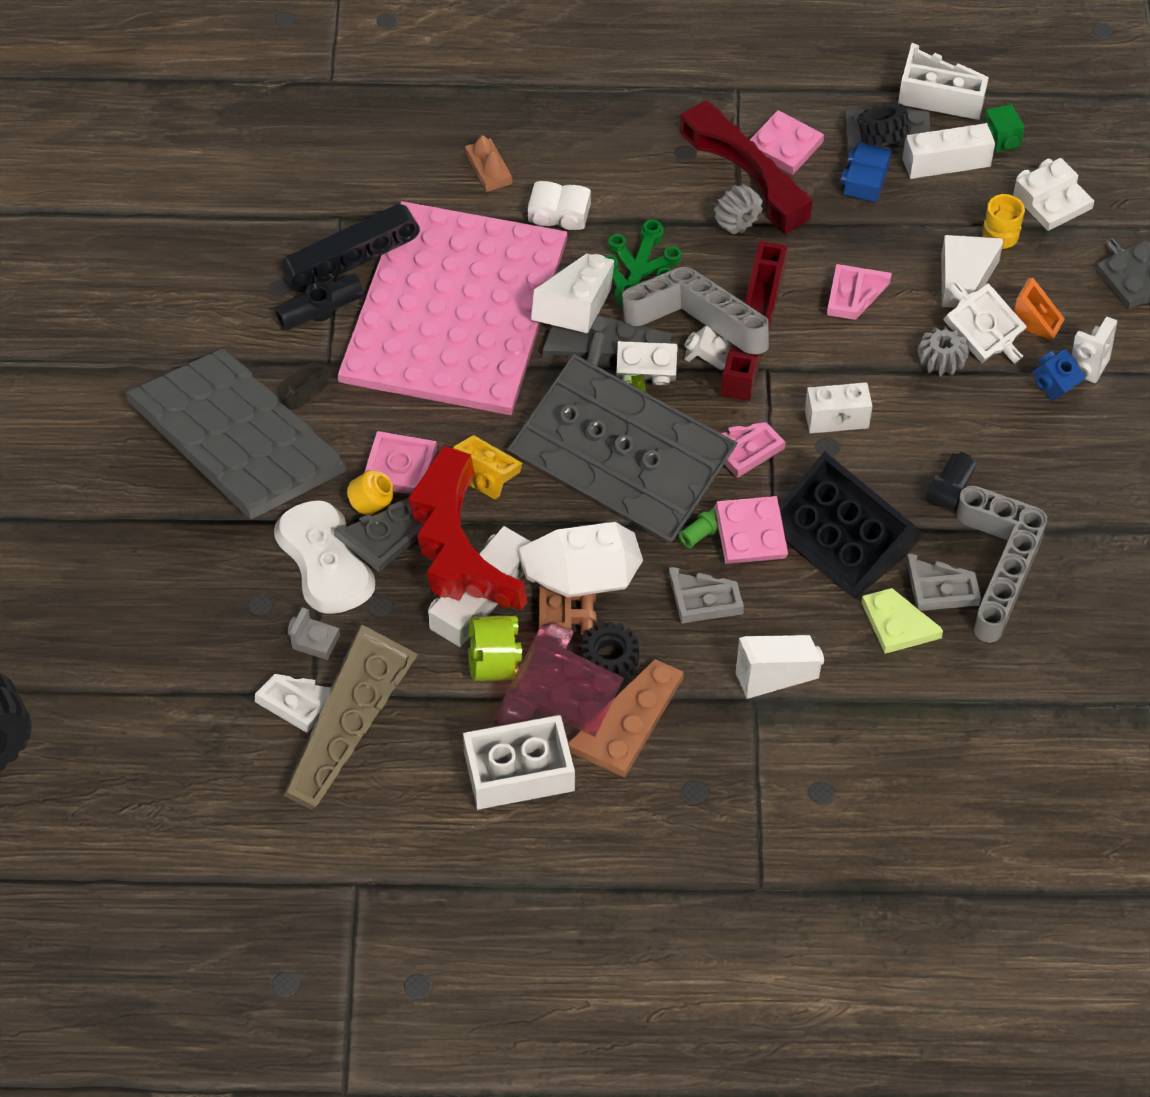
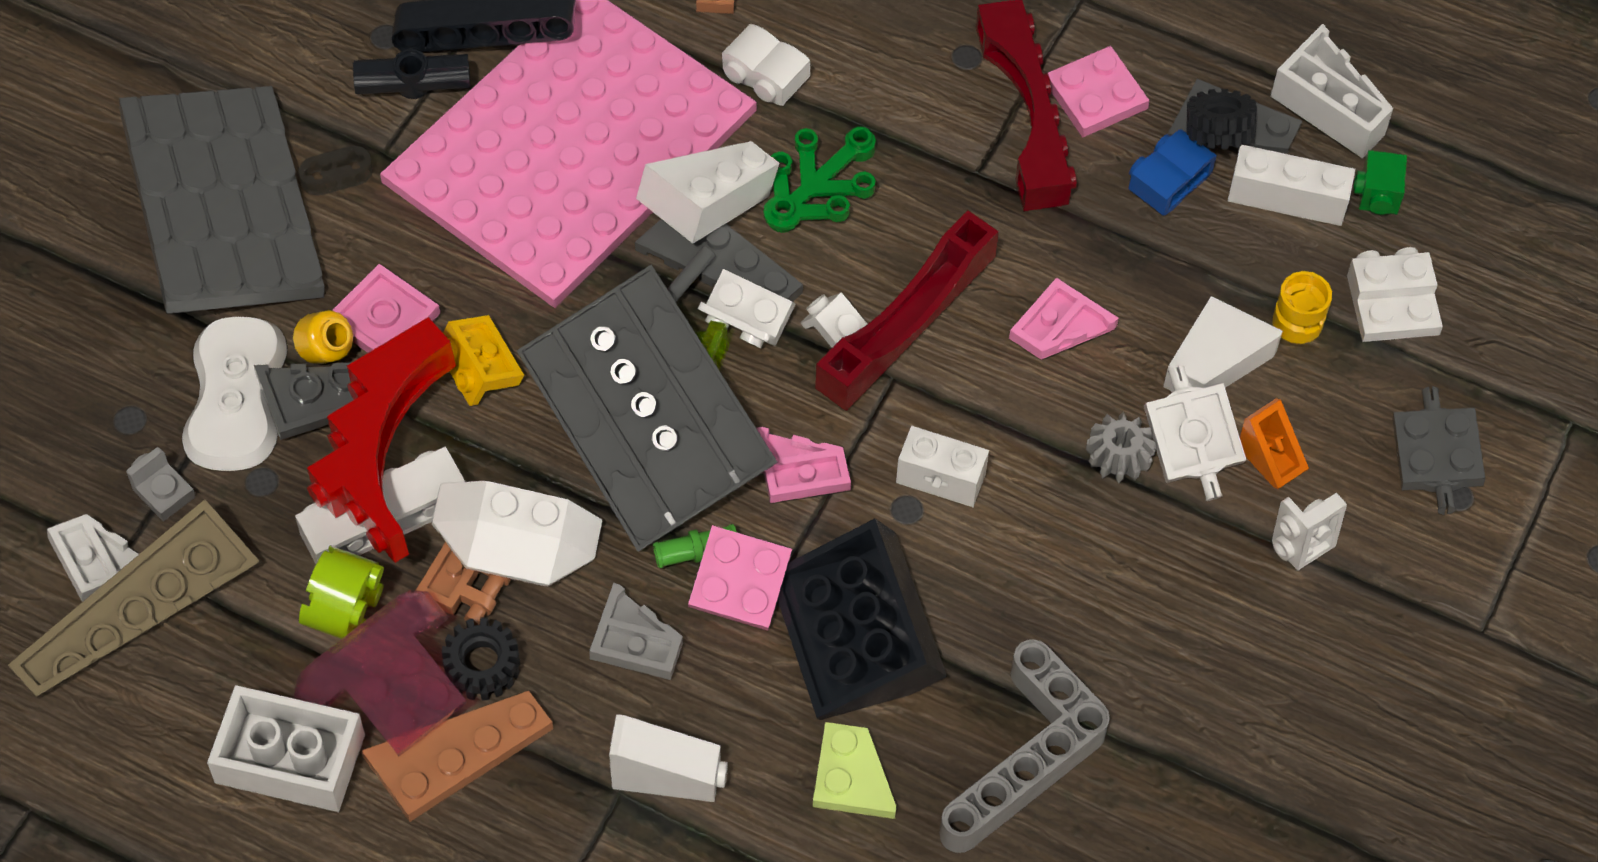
camera: 25 degrees right, 5 degrees up
light grey beam [622,267,769,354] -> none
light grey gear [714,184,763,235] -> none
light grey wing [906,554,981,611] -> none
black piece [926,452,977,512] -> none
blue brick [1031,348,1086,401] -> none

